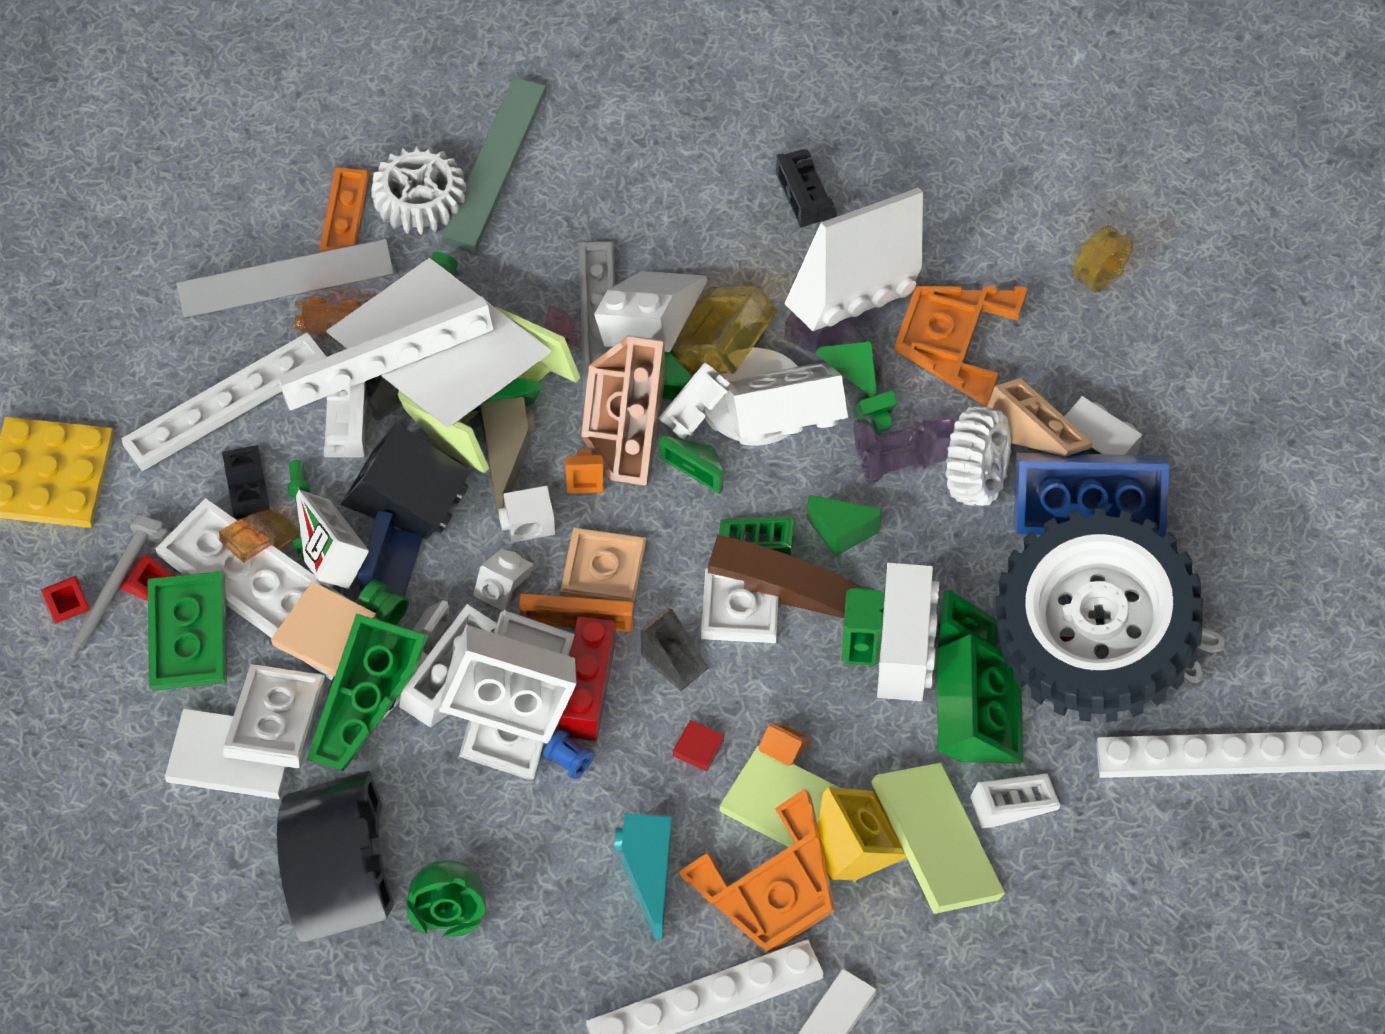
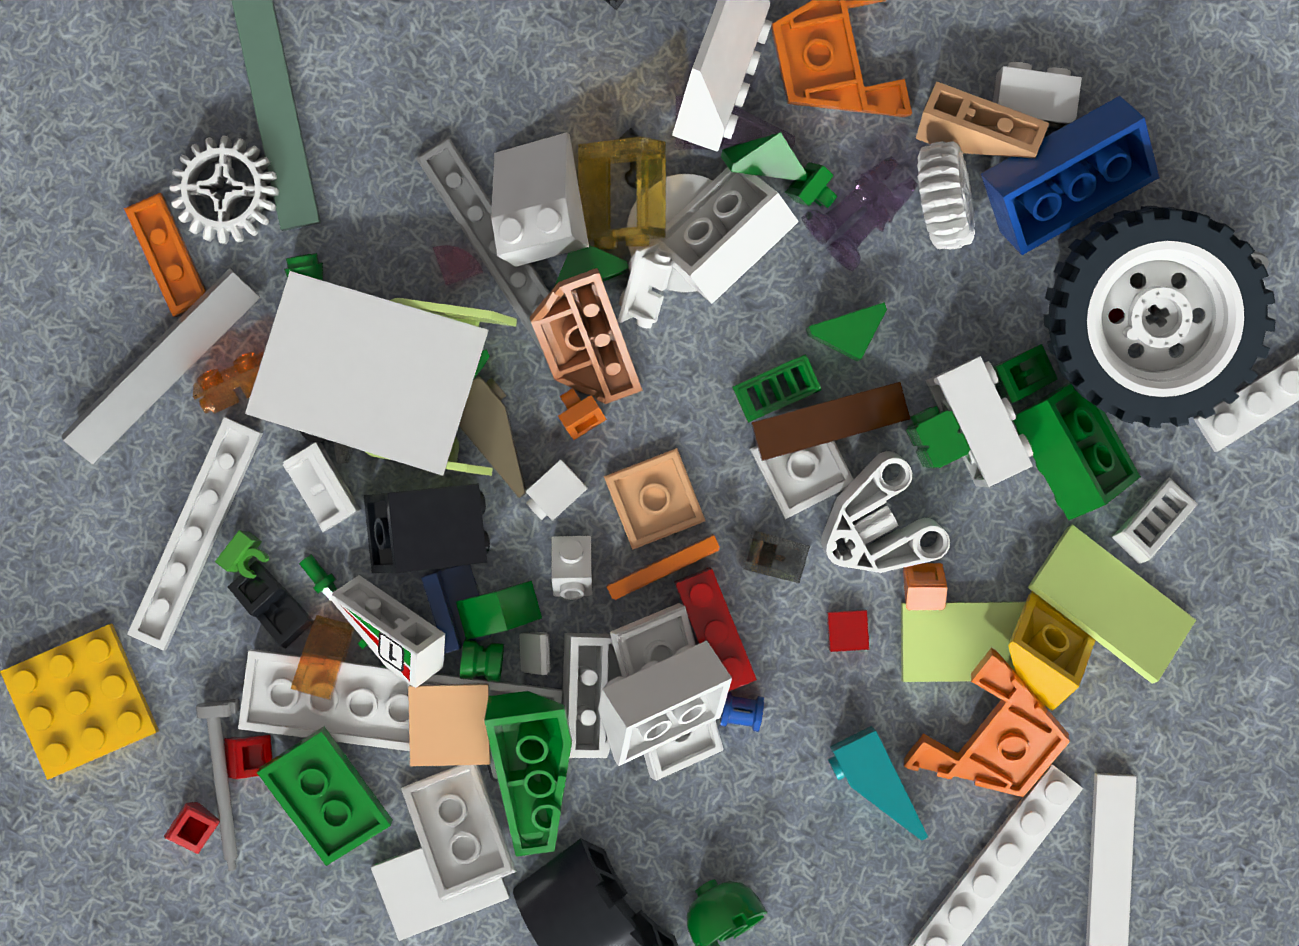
camera: 25 degrees left, 30 degrees up
white plate [277,296,494,410] -> none
green slope [659,435,724,494] -> none
none -> bright green tile [215,530,269,579]
none -> green slope [456,580,542,640]
none -> white connector [821,451,950,573]

